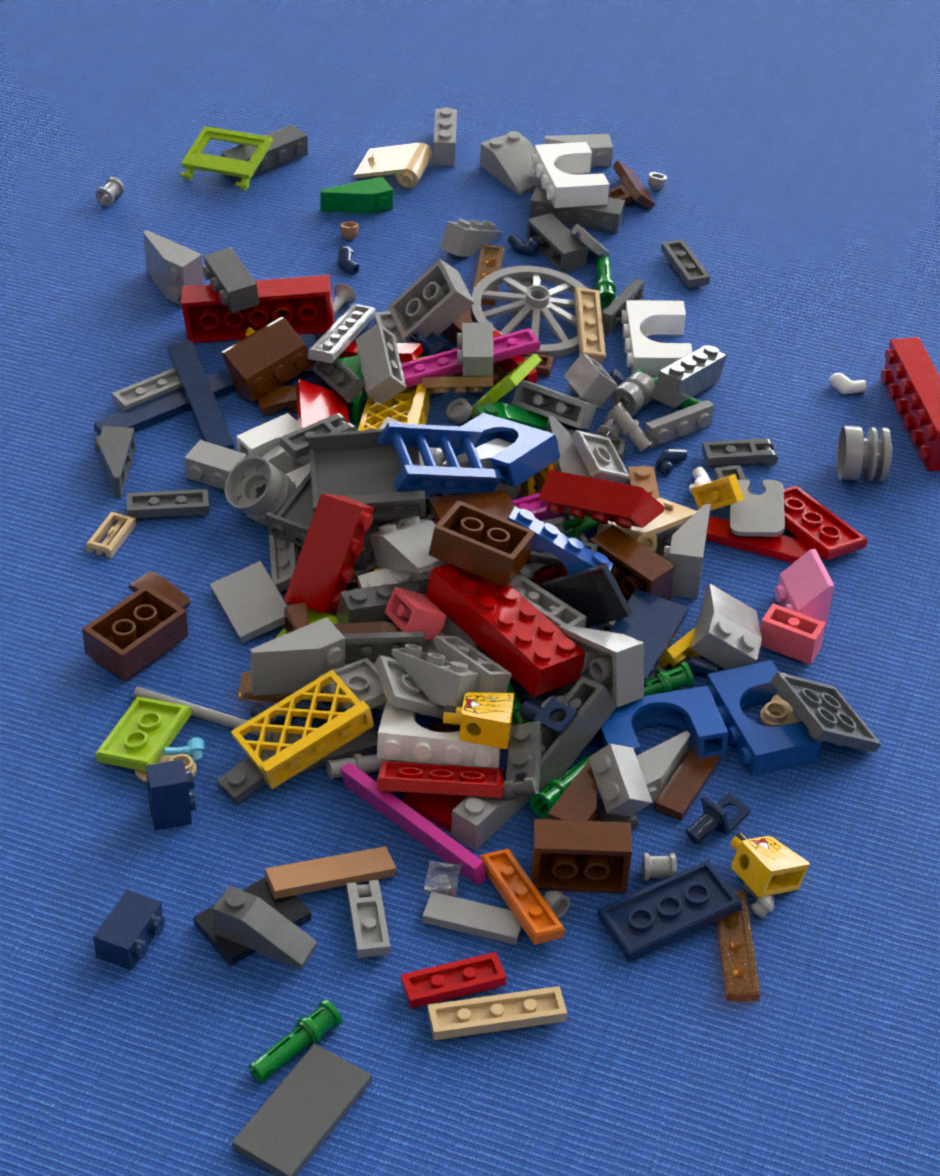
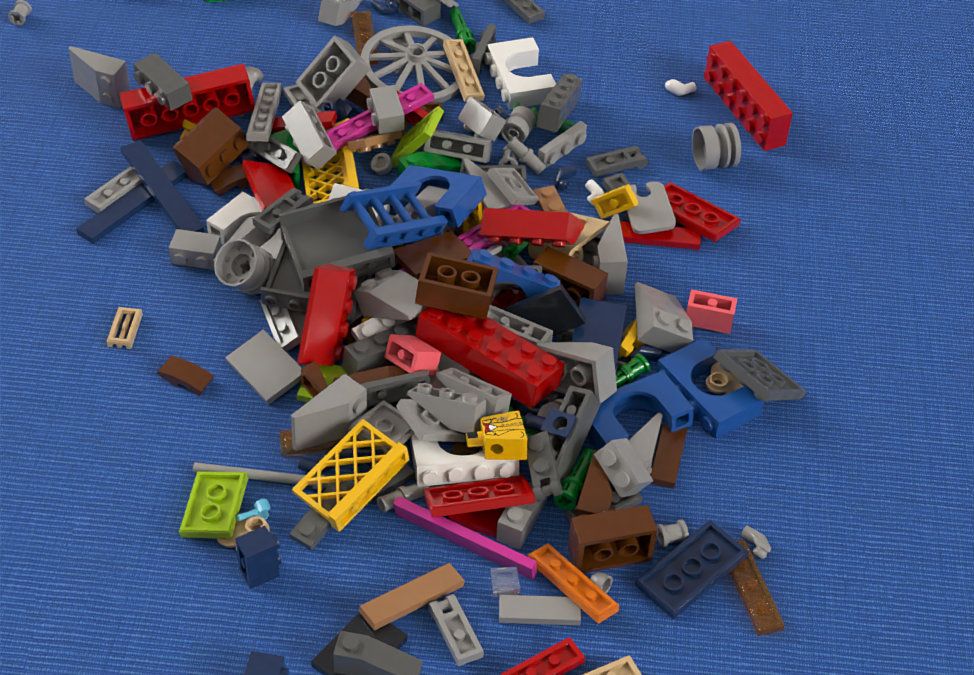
camera: 15 degrees left, 5 degrees up
reddish brown brick [82,585,188,681] -> none
dark grey slope [95,426,136,498] -> none
dark grey plate [127,489,209,519] -> none
dark blue arm [337,246,360,275] -> none
medium nougat hinge [340,222,359,240] -> none
dark blue bracket [685,793,750,845] -> none
yellow torso [730,833,810,897] -> none
bright pink slope [775,549,834,627] -> none

